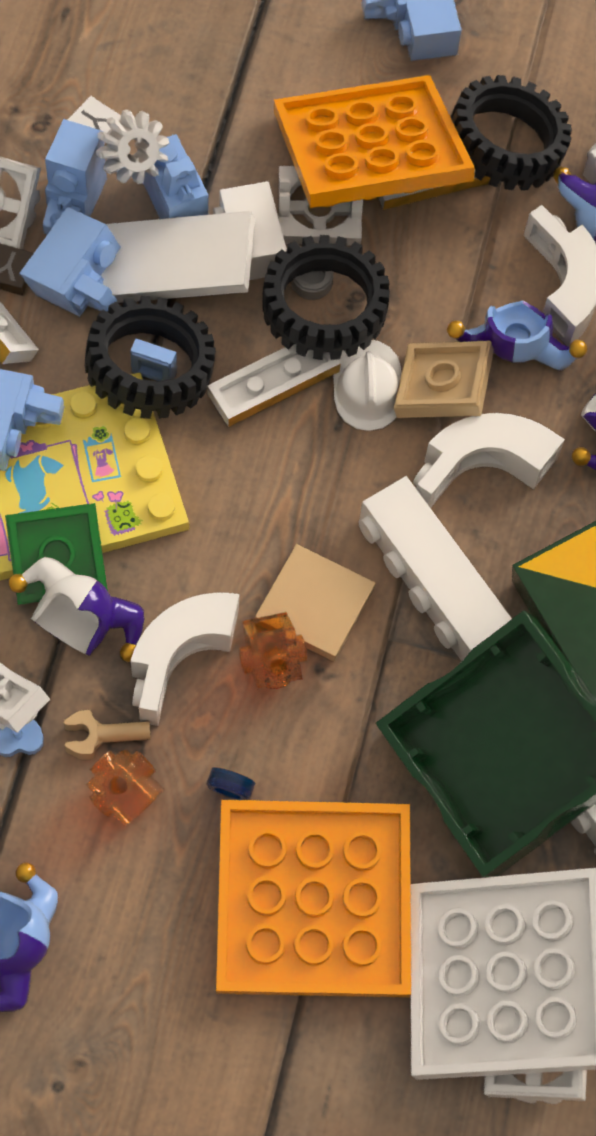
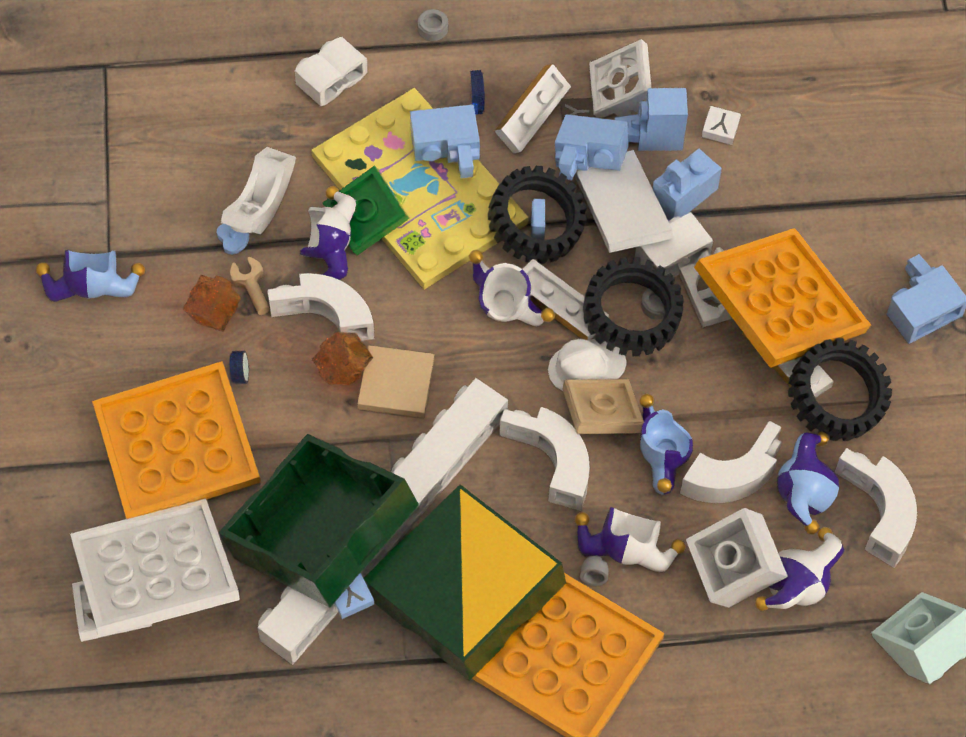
camera: 75 degrees right, 5 degrees down
white gear [96,110,170,184] -> none
none -> white piece [469,250,555,327]

